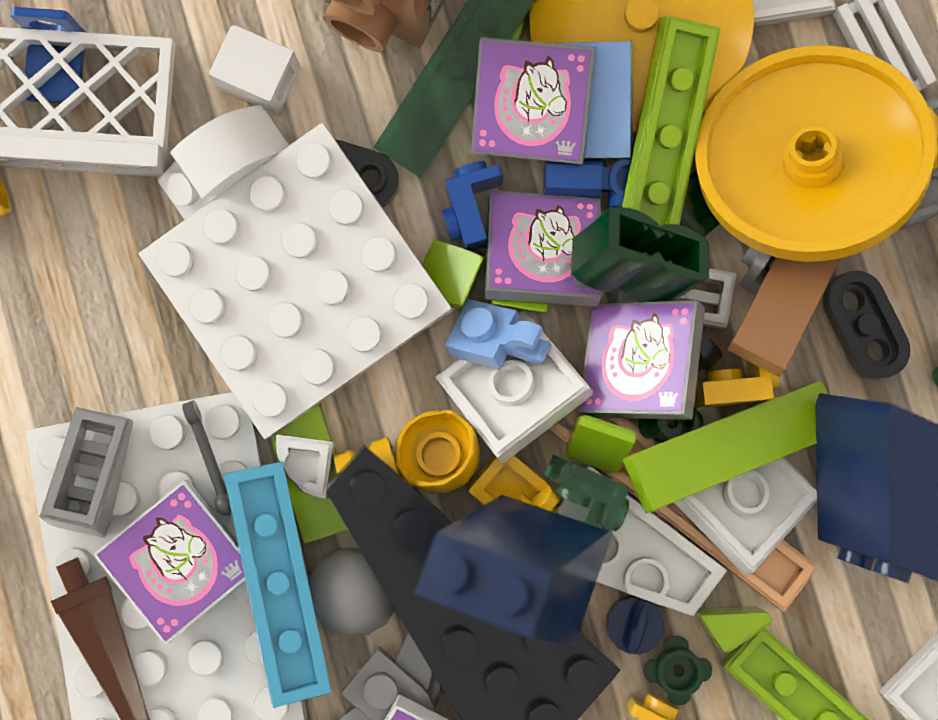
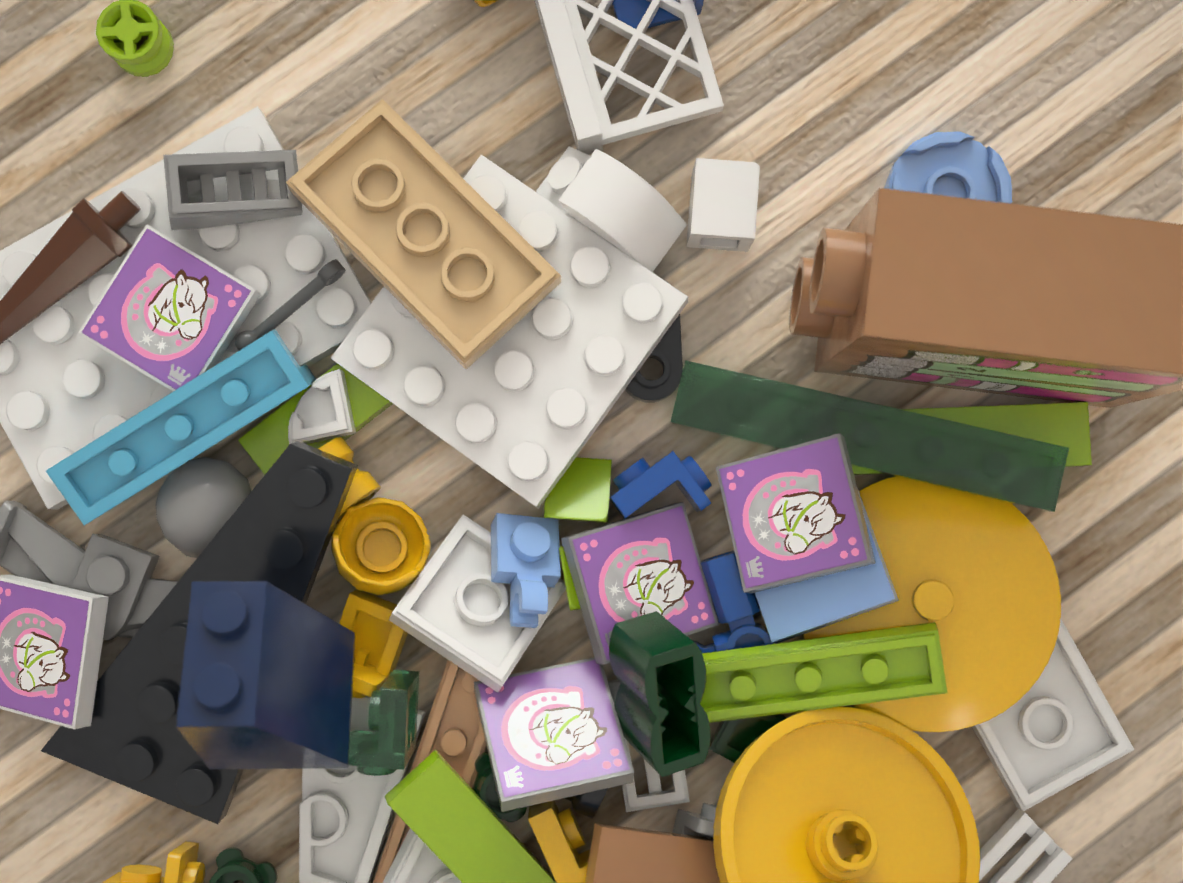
camera: 70 degrees right, 0 degrees up
lime slope [565,414,637,473] -> none
dark blue tile [605,595,664,655] -> none
none -> tan tile [286,99,561,369]

